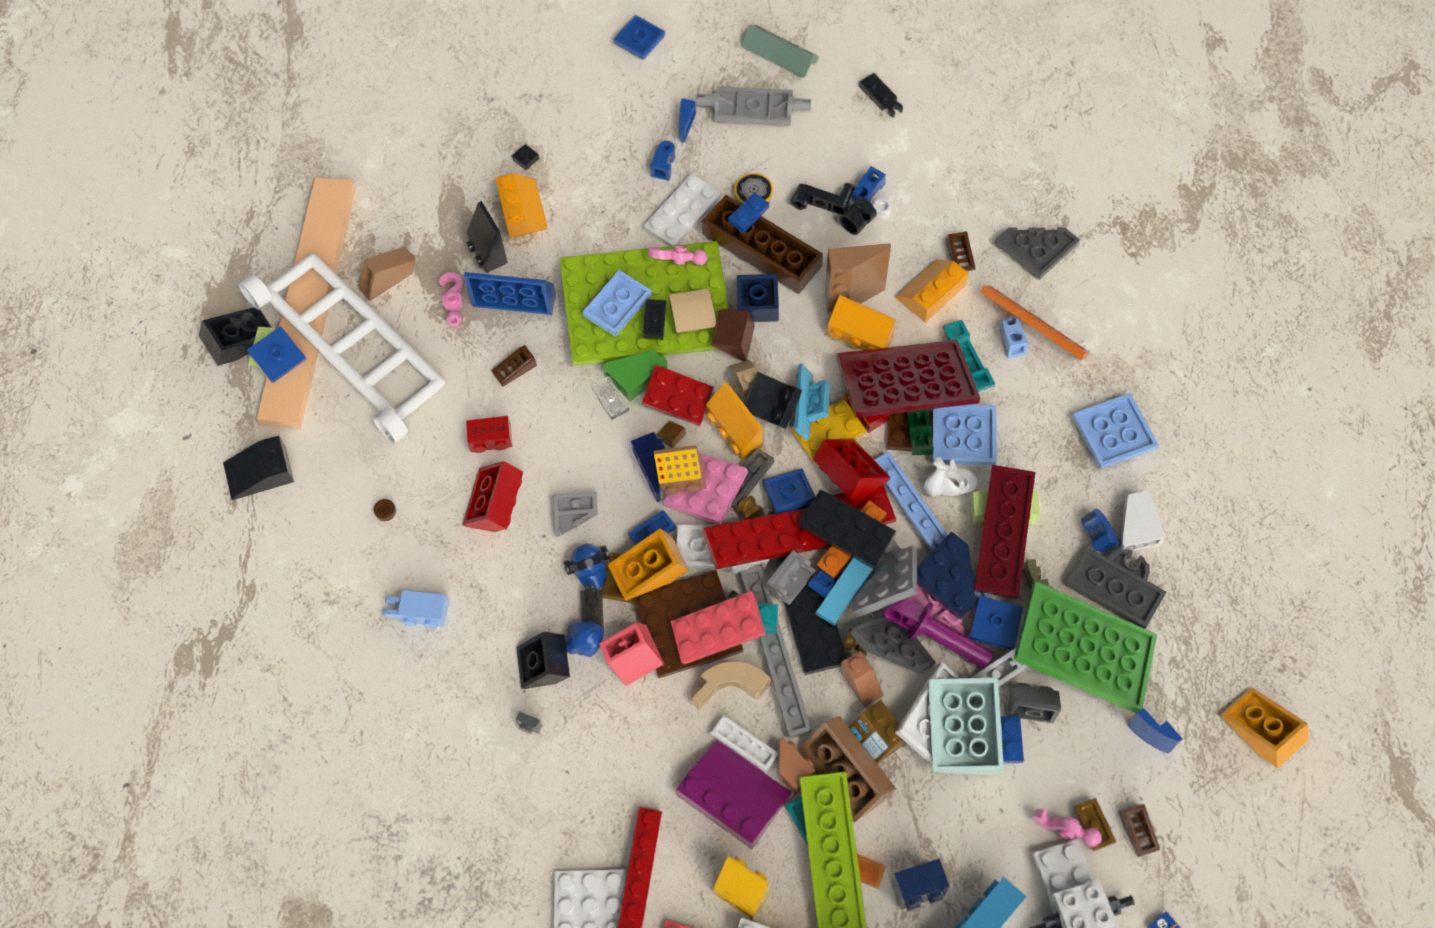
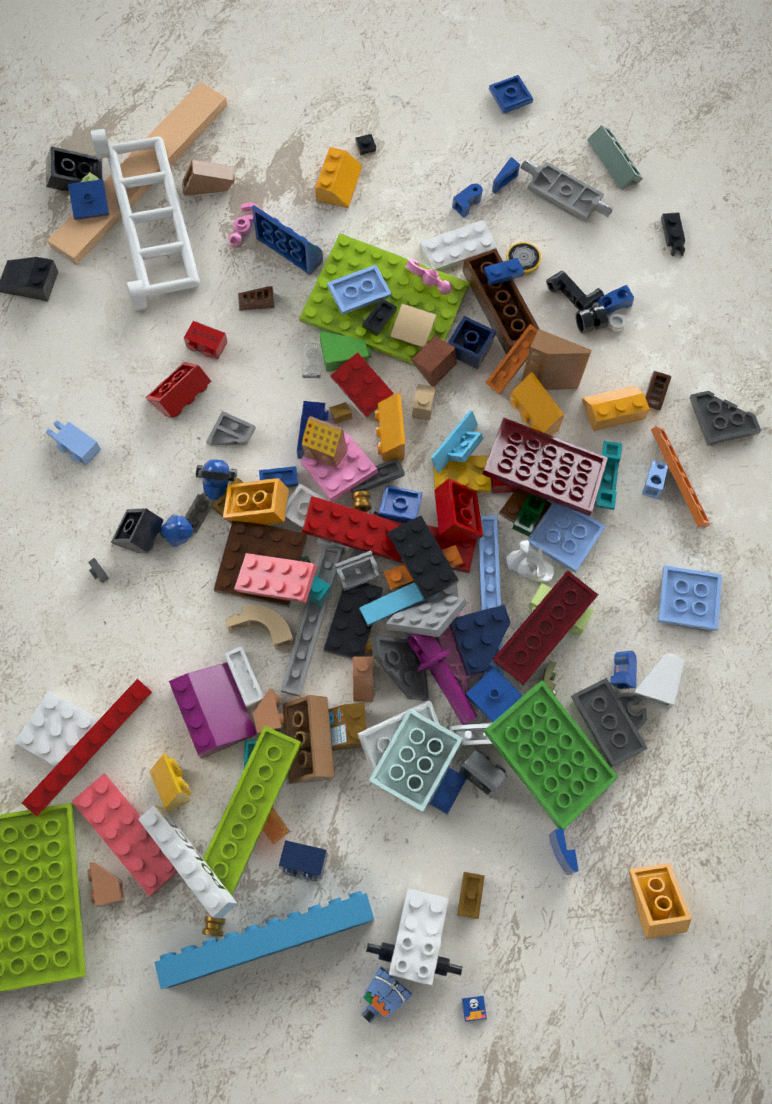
camera: 25 degrees right, 5 degrees up
reddish brown tile [374,499,396,521] -> none
black slope [466,201,508,273] -> none
coral slope [599,622,665,685] -> none
black bracket [744,372,802,429] -> none
blue tile [808,569,836,598] -> none
bright pink piece [1032,808,1102,847] -> none
reddish brown slope [1118,804,1161,857] -> none
none -> orange plate [485,324,538,394]

